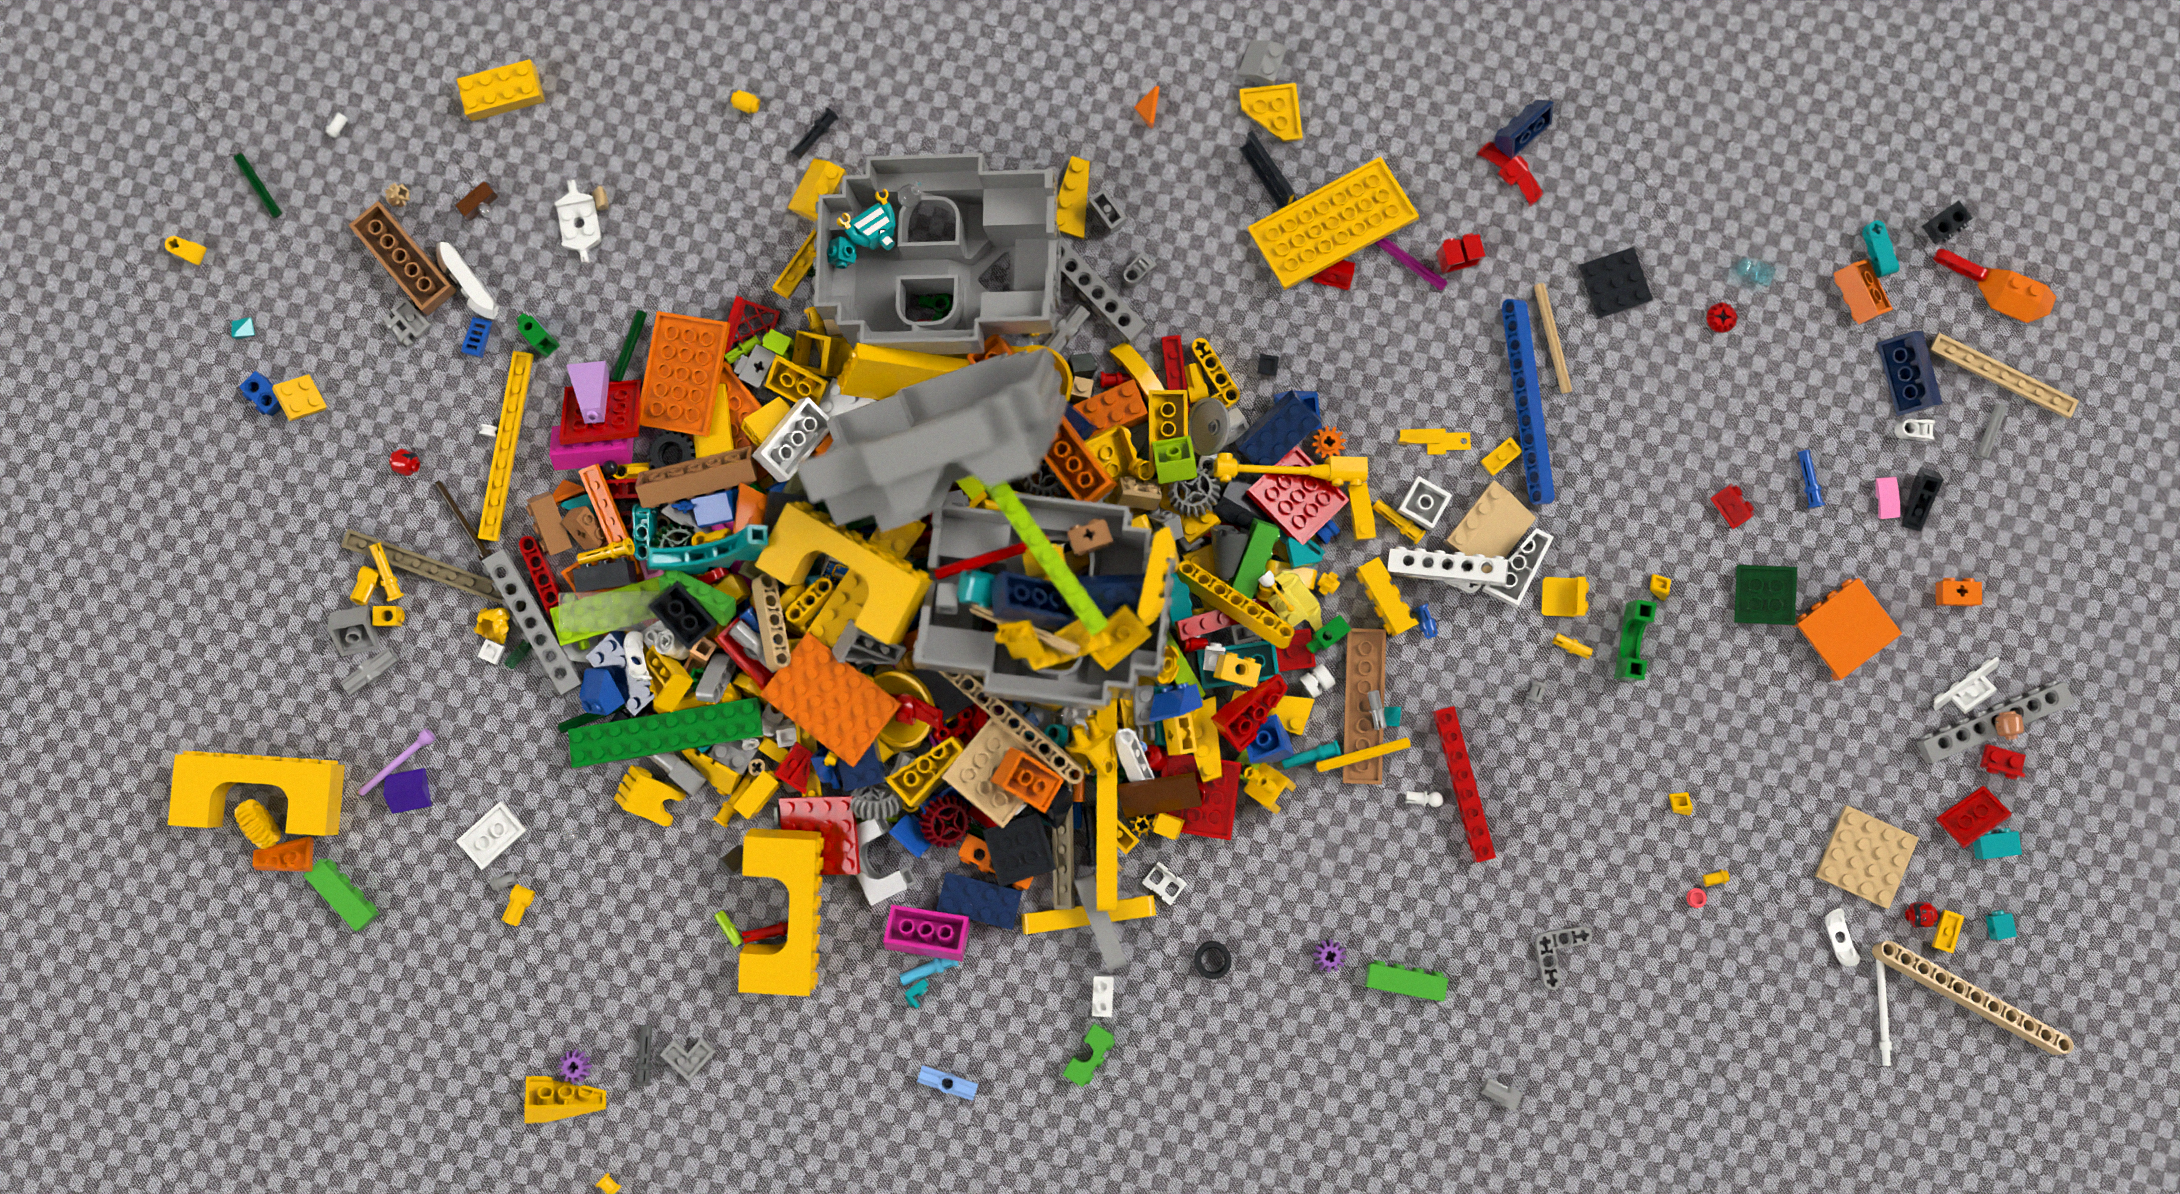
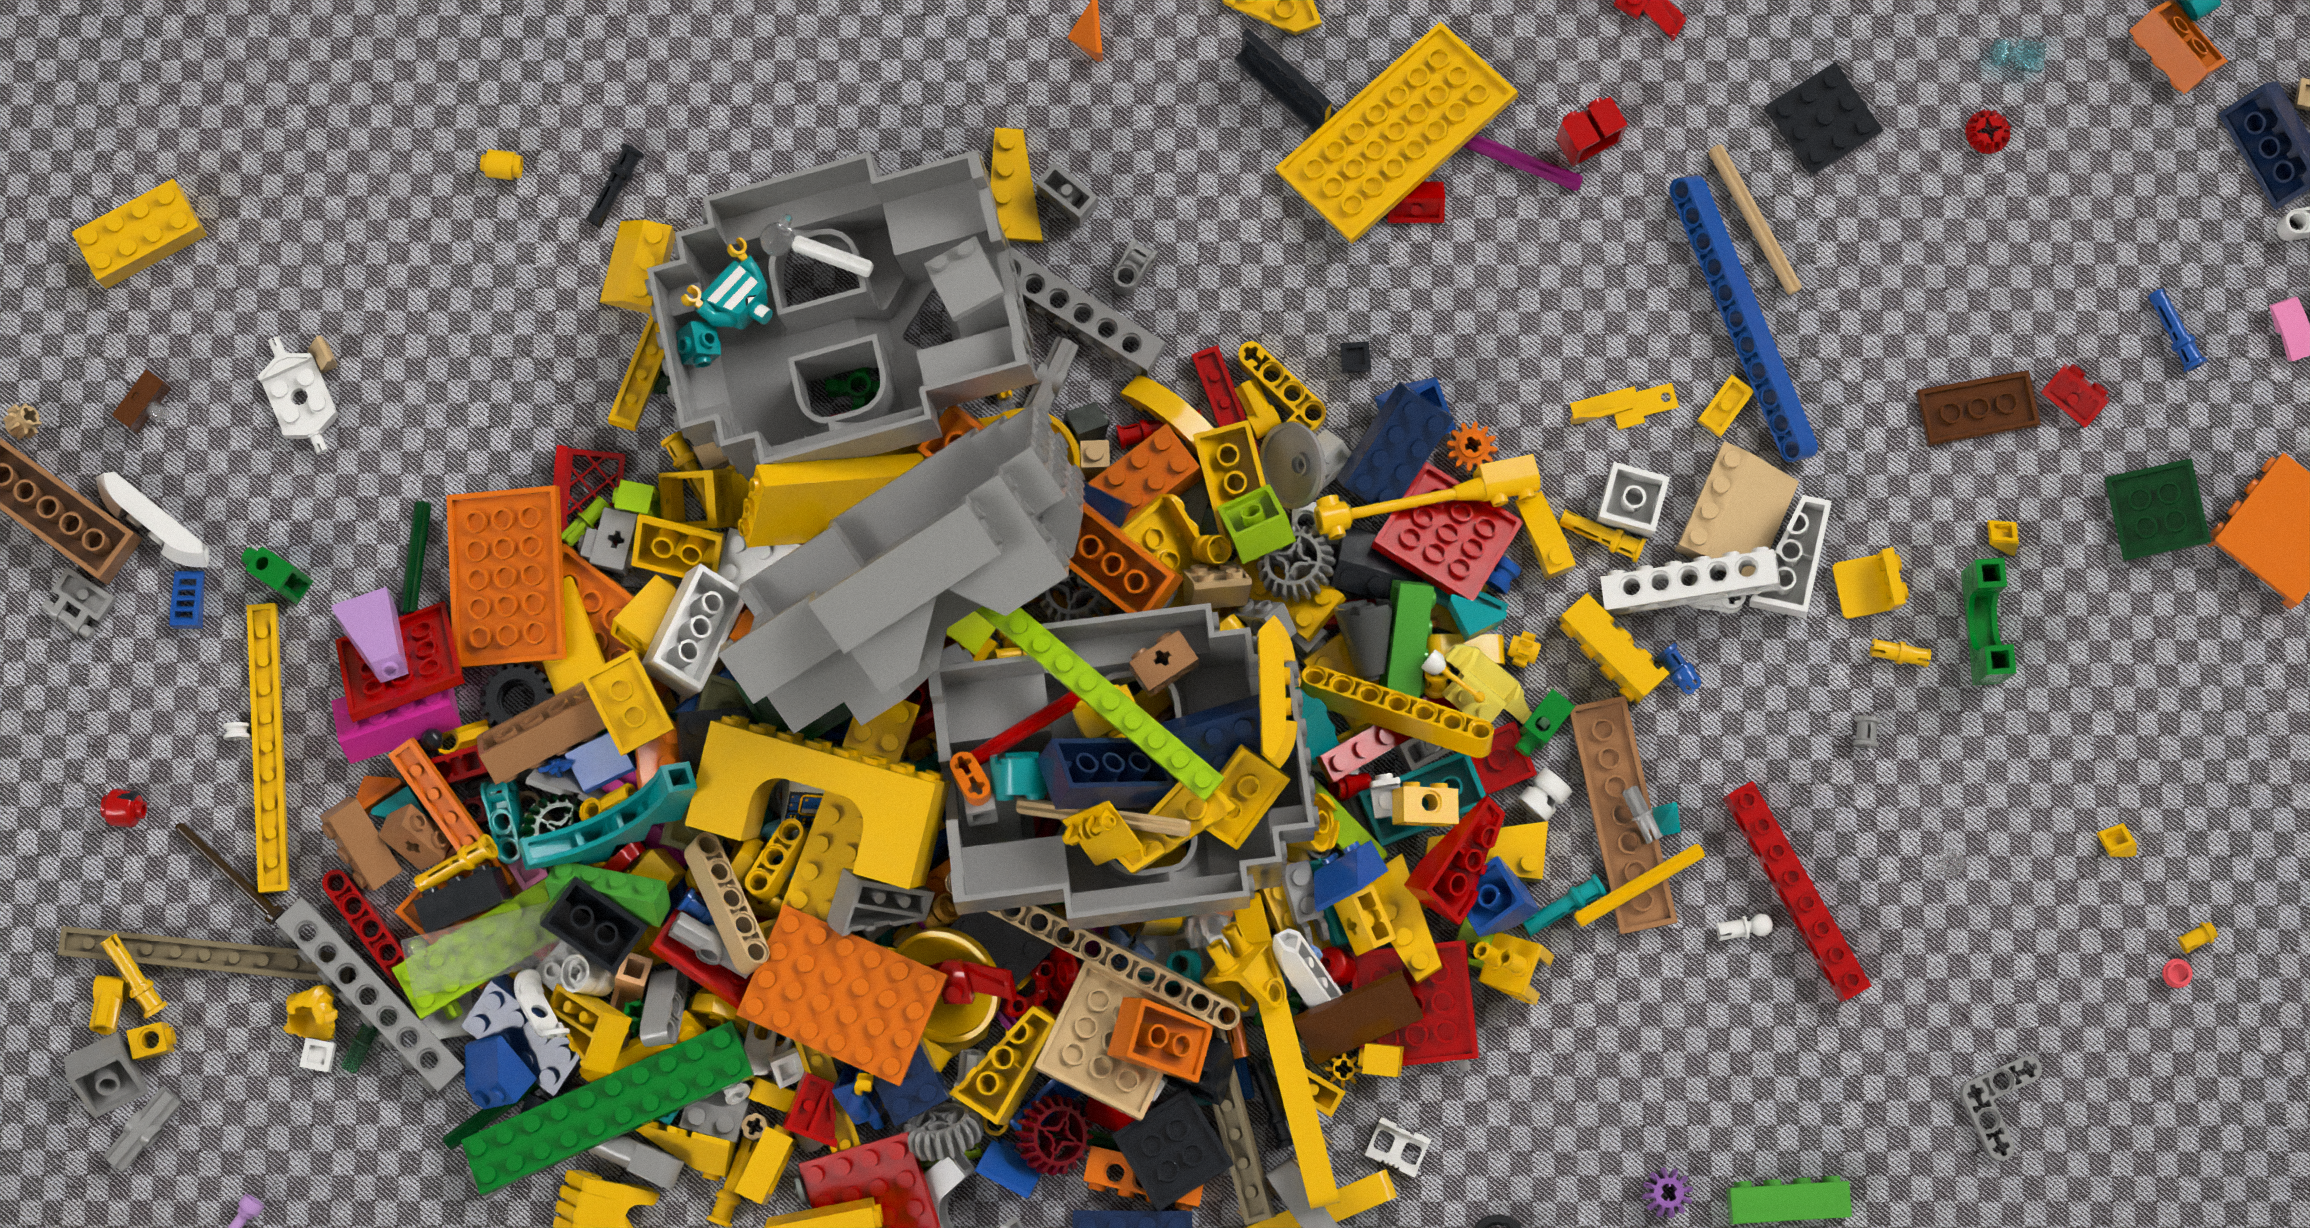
camera: 15 degrees left, 5 degrees down
none -> yellow plate [581,649,675,756]
none -> white axle [792,235,874,277]
none -> light grey slope [924,236,1006,322]
none -> orange beam [950,751,992,806]
none -> reddish brown tile [1915,370,2041,447]

